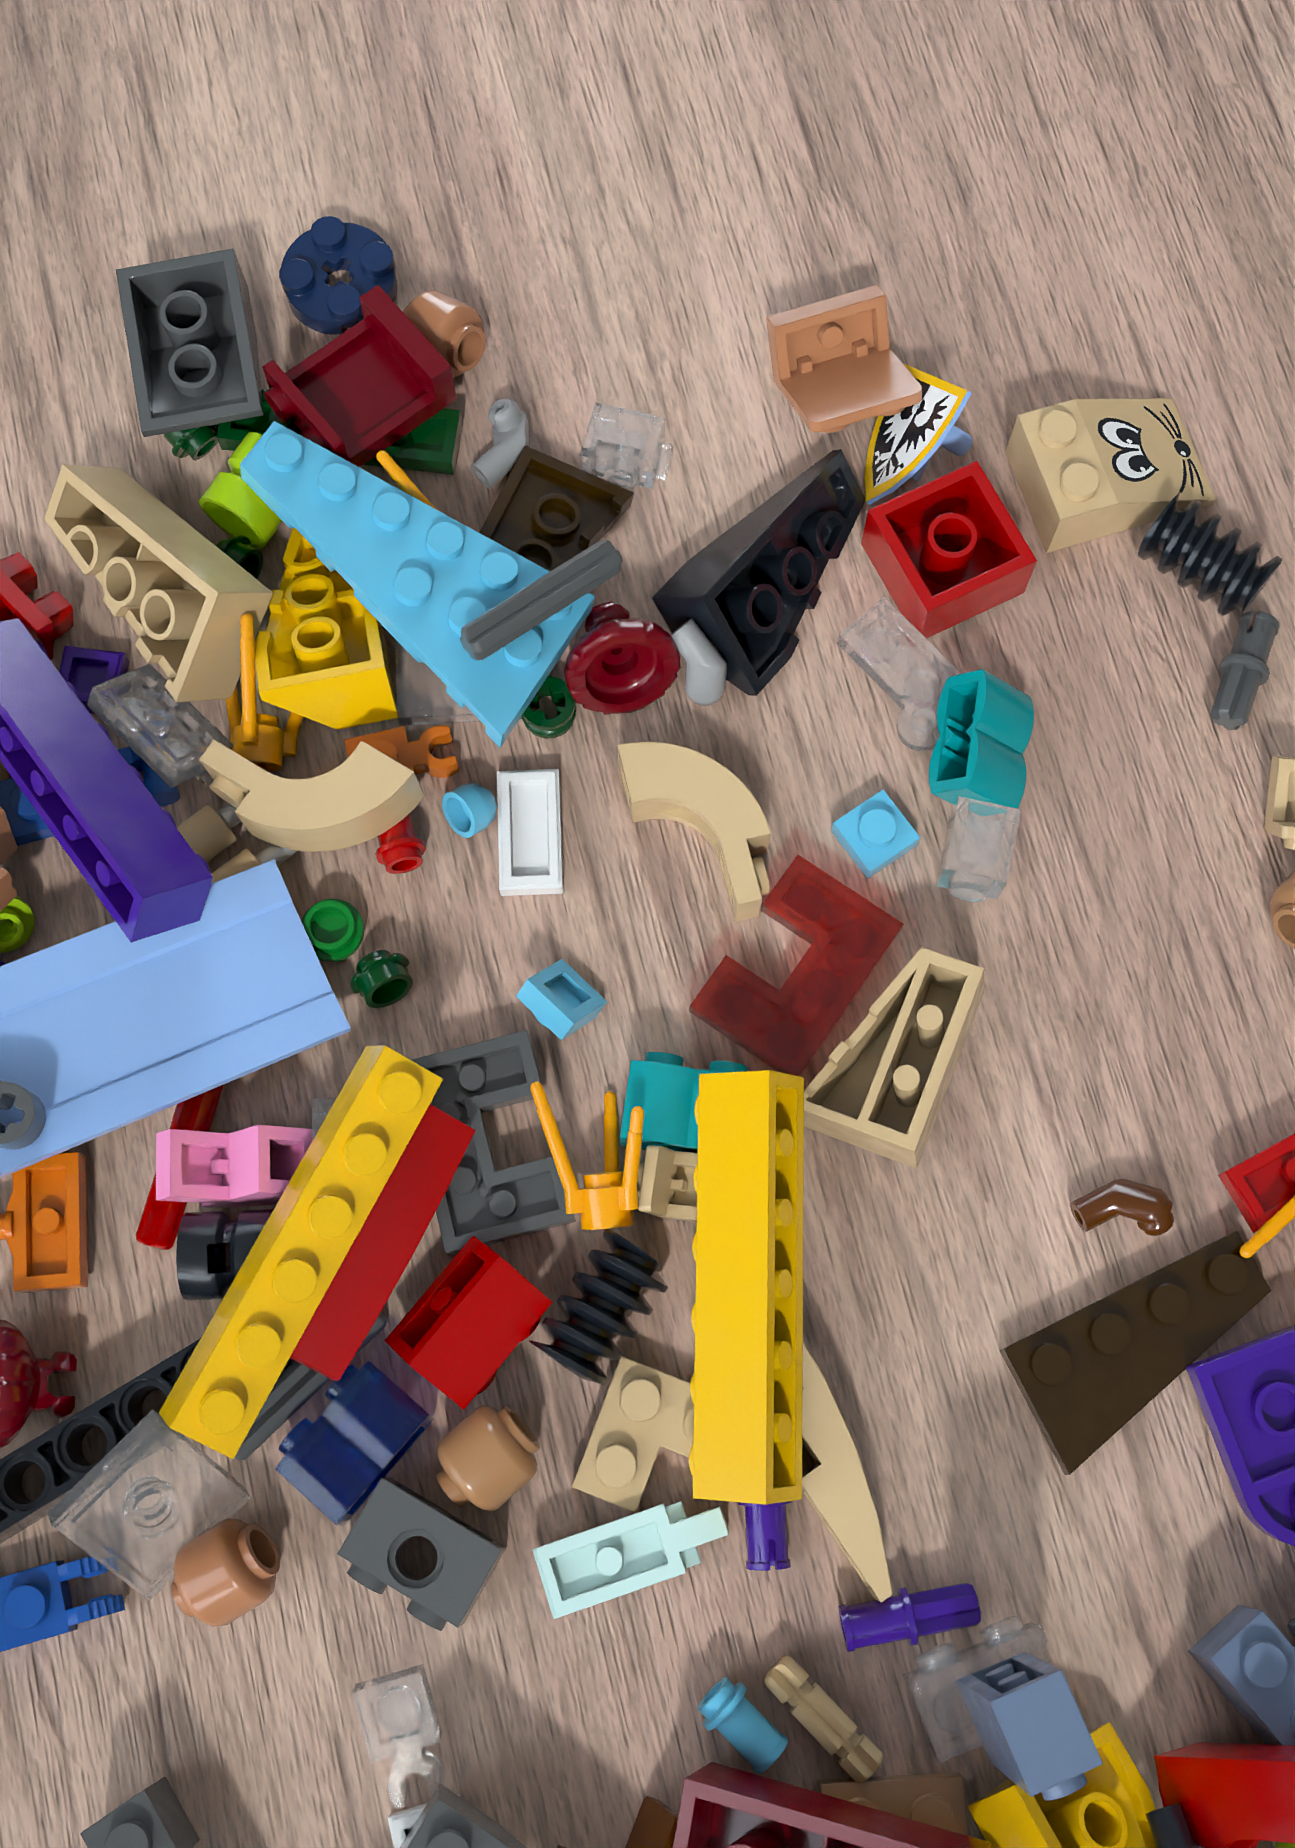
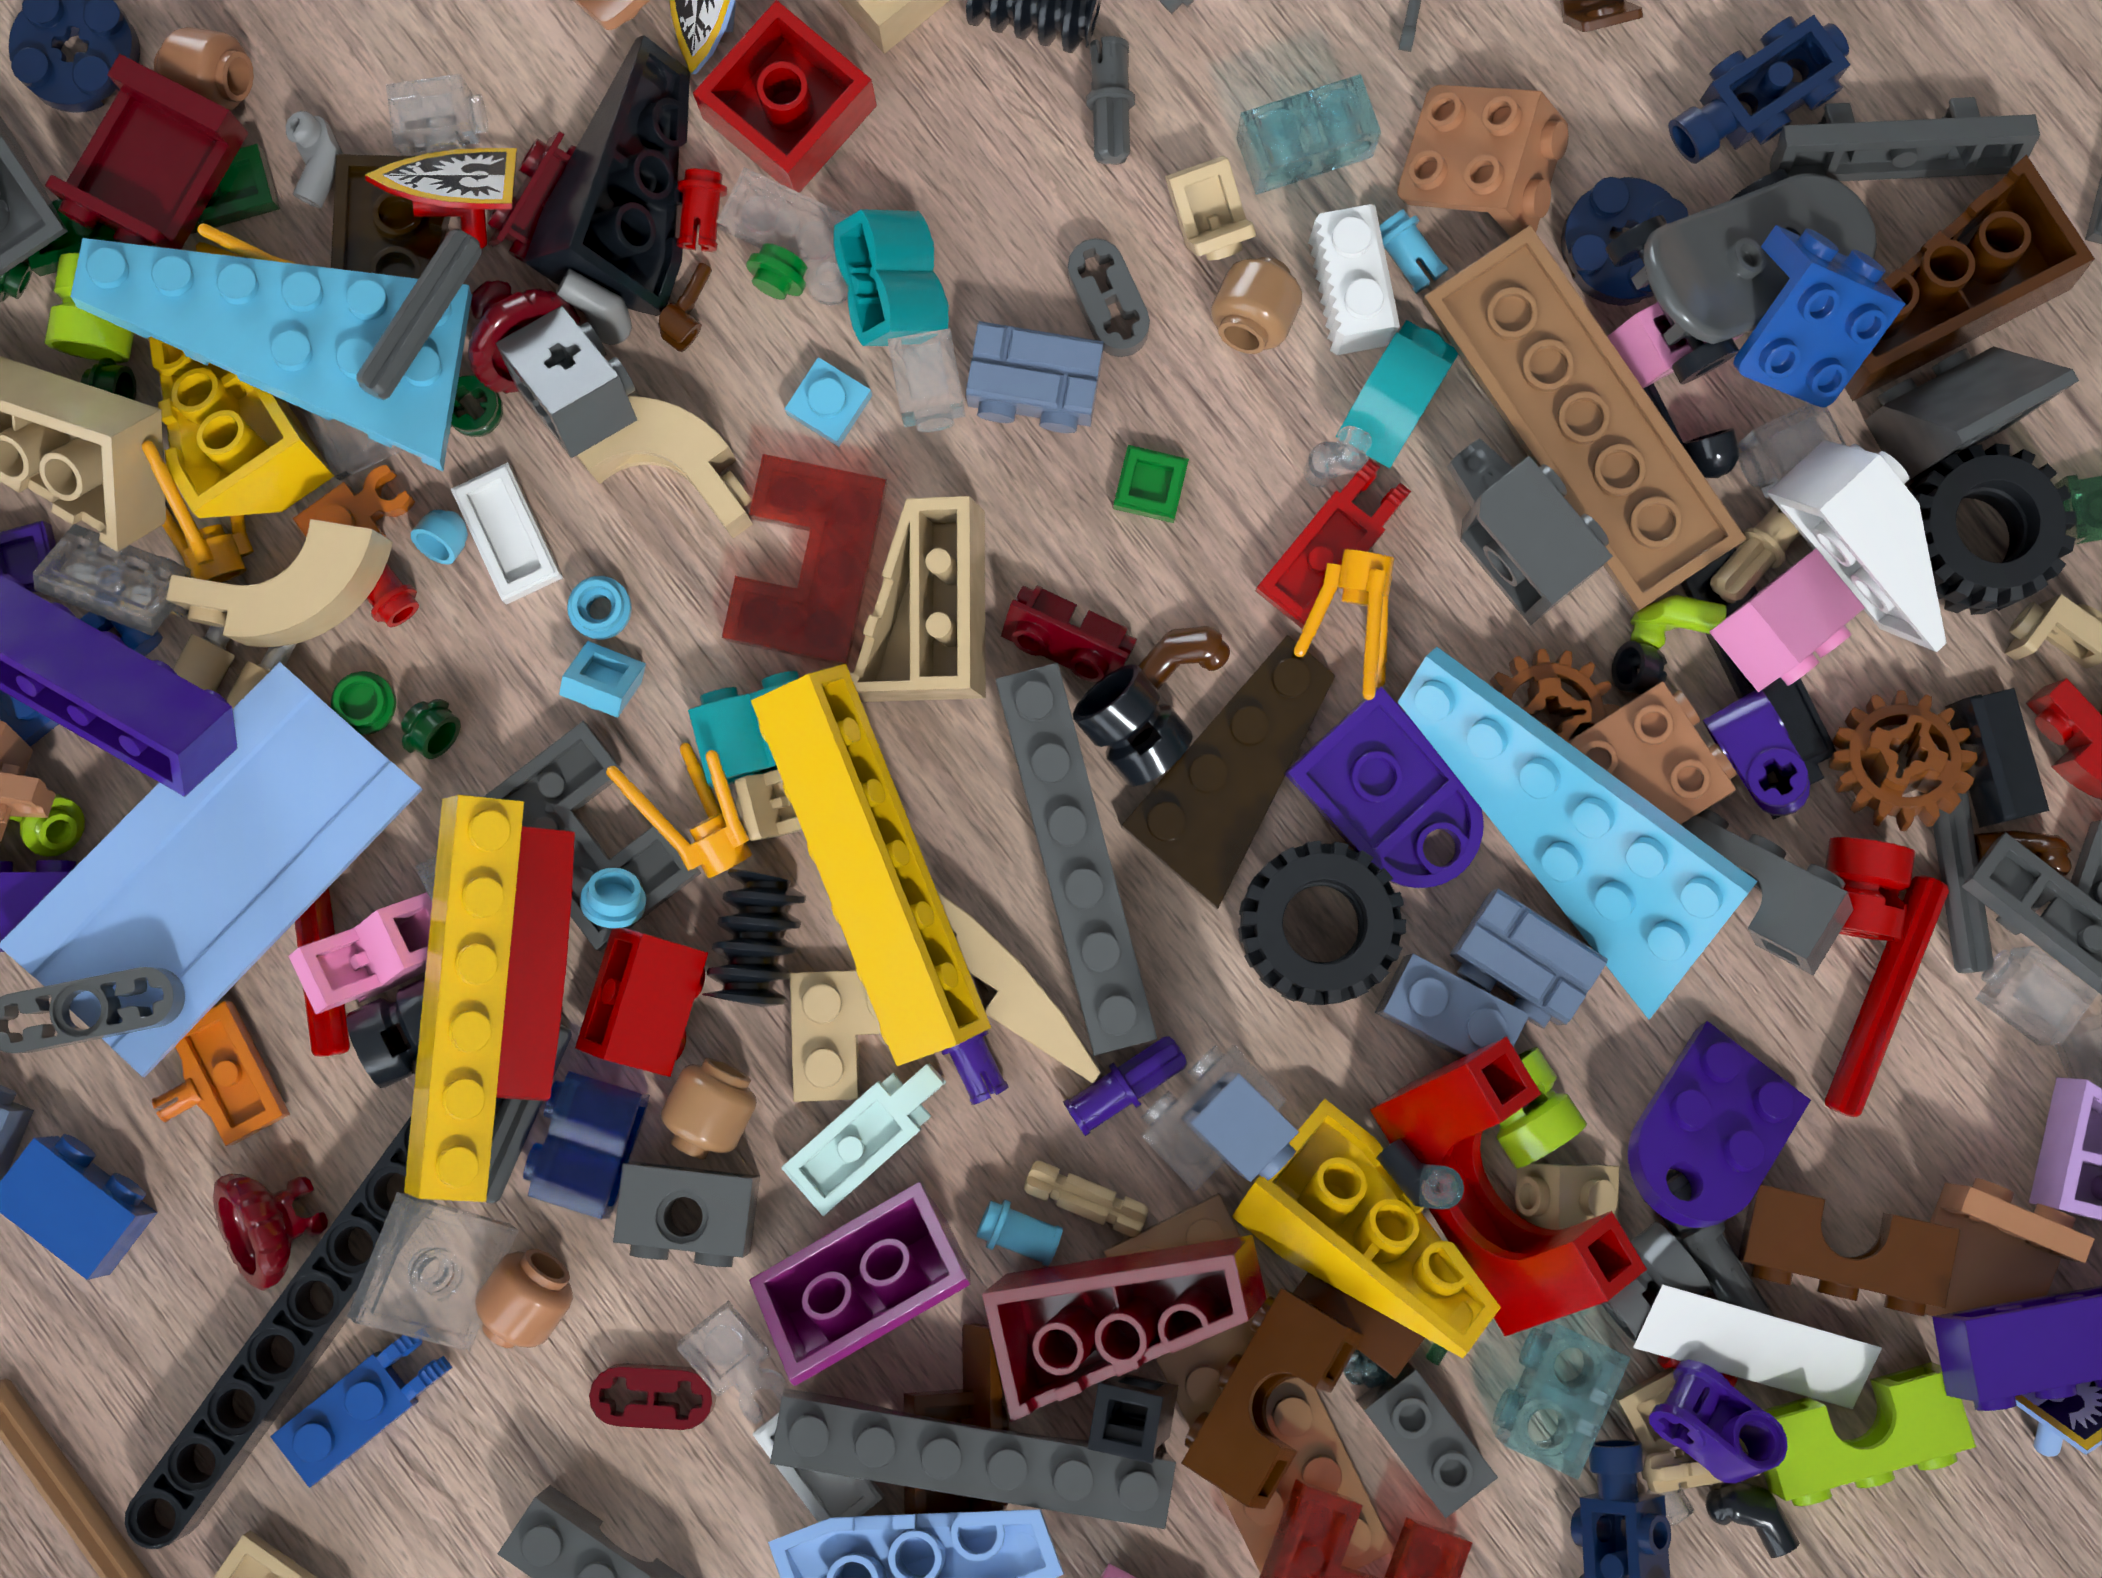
camera: 20 degrees left, 10 degrees up
none -> shield [365,148,517,249]
none -> dark red hinge [487,131,576,264]
none -> dark grey brick [496,306,637,458]
none -> medium azure plate [567,576,632,640]
none -> medium azure plate [580,868,646,928]
none -> dark red beam [589,1363,717,1430]
none -> reddish brown hand [659,263,712,352]
none -> red pin [677,168,727,252]
none -> green plate [746,243,808,300]
none -> magenta slope [749,1182,971,1386]
none -> sand blue brick [966,321,1104,433]
none -> dark grey brick [995,663,1157,1056]
none -> dark red hinge [1001,585,1137,683]
none -> dark grey beam [1068,238,1150,357]
none -> black wheel [1073,664,1193,787]
none -> green tile [1113,445,1189,523]
none -> black tyre [1238,841,1406,1005]

